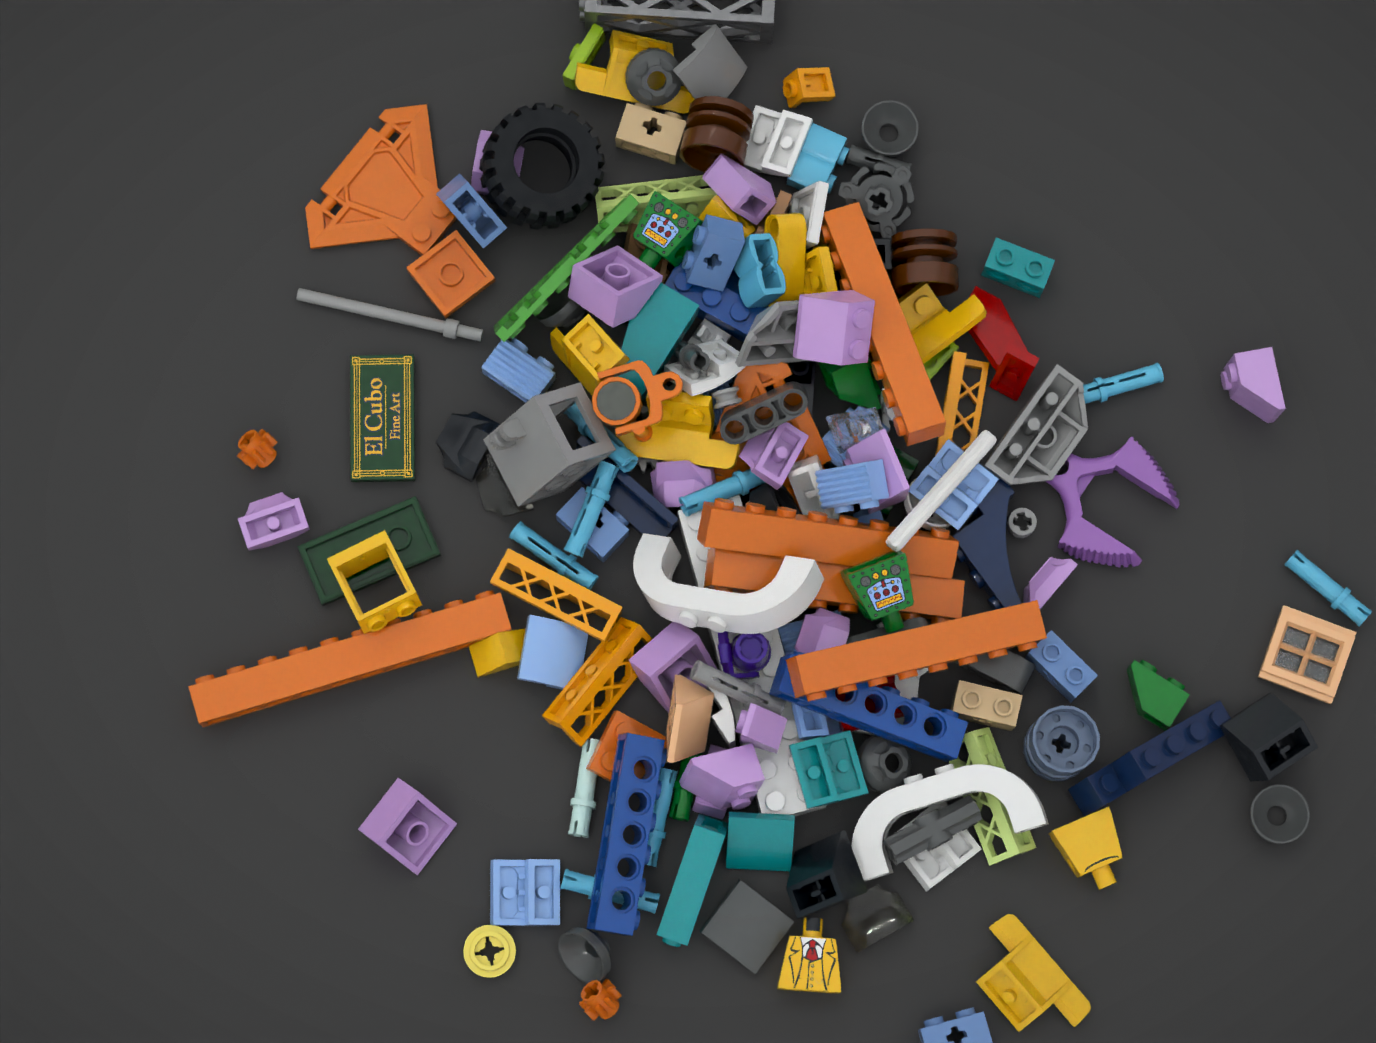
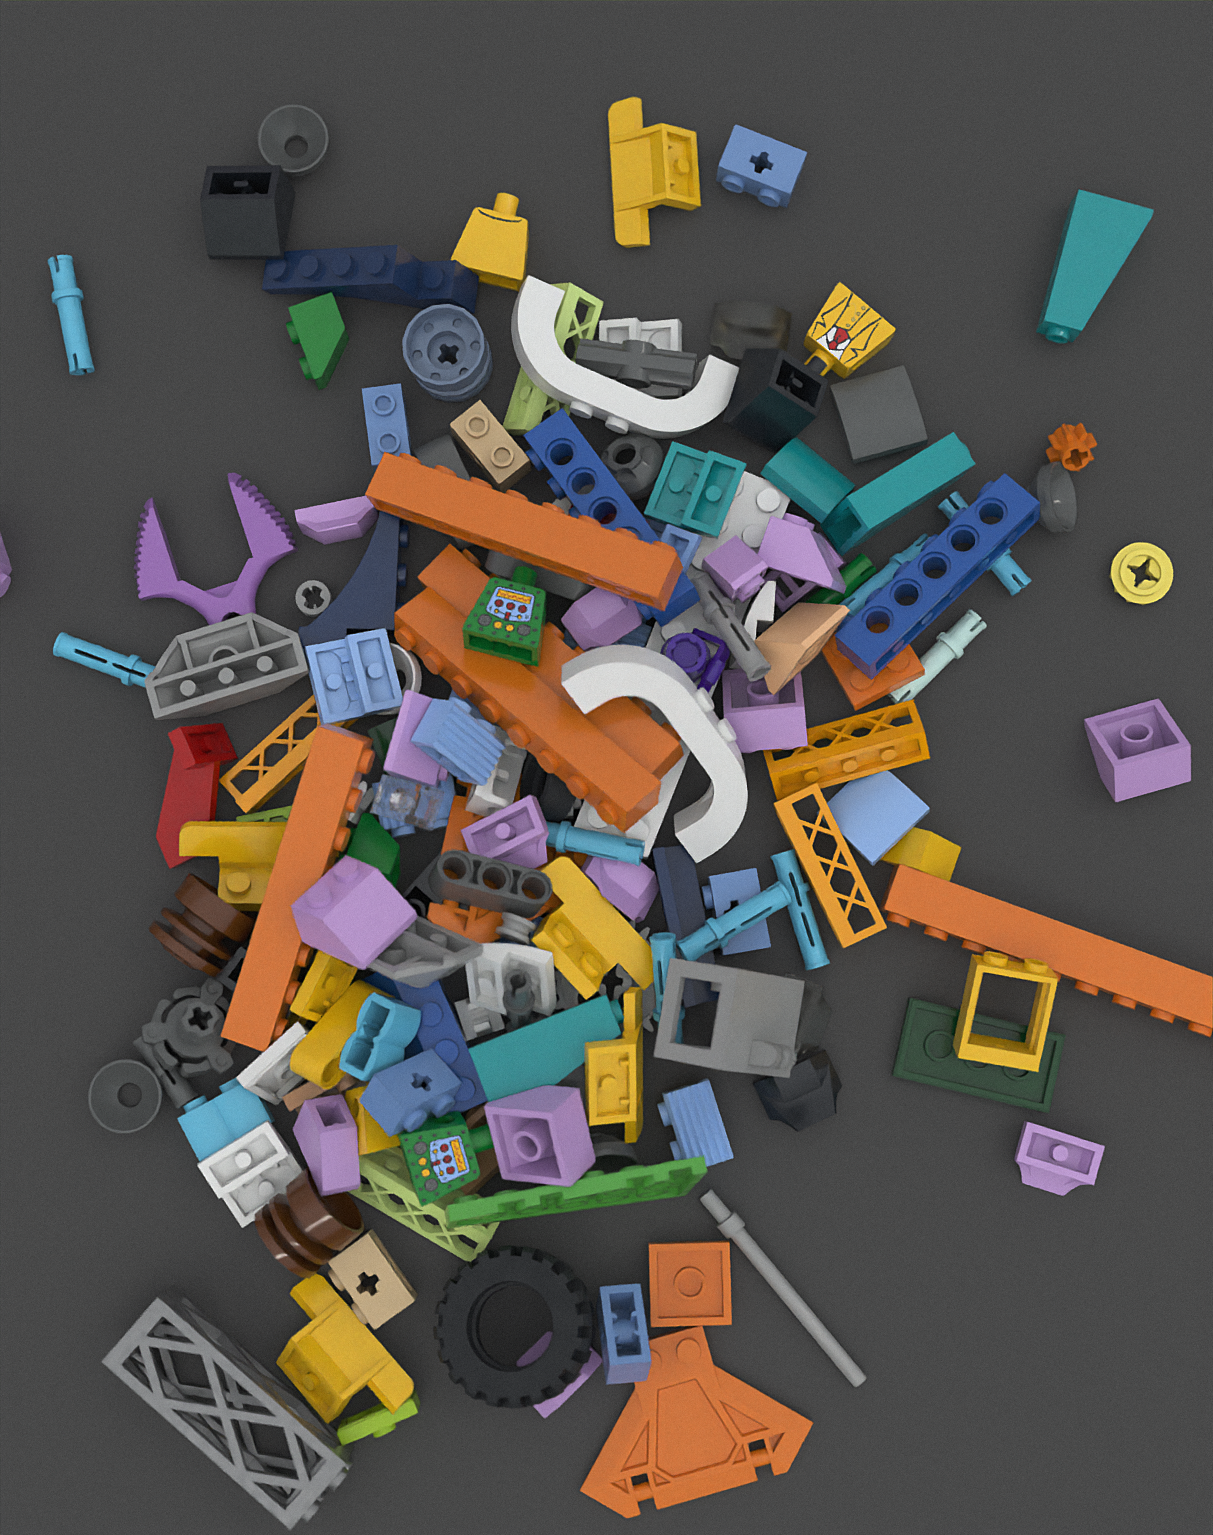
camera: 145 degrees left, 5 degrees up
orange gear [237,429,278,469] -> none
dark green tile [350,354,415,482] -> none
light blue slope [490,859,560,926] -> none
orange piece [592,360,683,442] -> none
dark grey piece [625,48,682,106] -> none
light grey slope [673,24,748,99] -> none
light orange bracket [783,67,836,108] -> none
white axle [886,430,997,552] -> none
teal brick [981,237,1055,298] -> none
light nougat piece [1258,605,1356,705] -> none

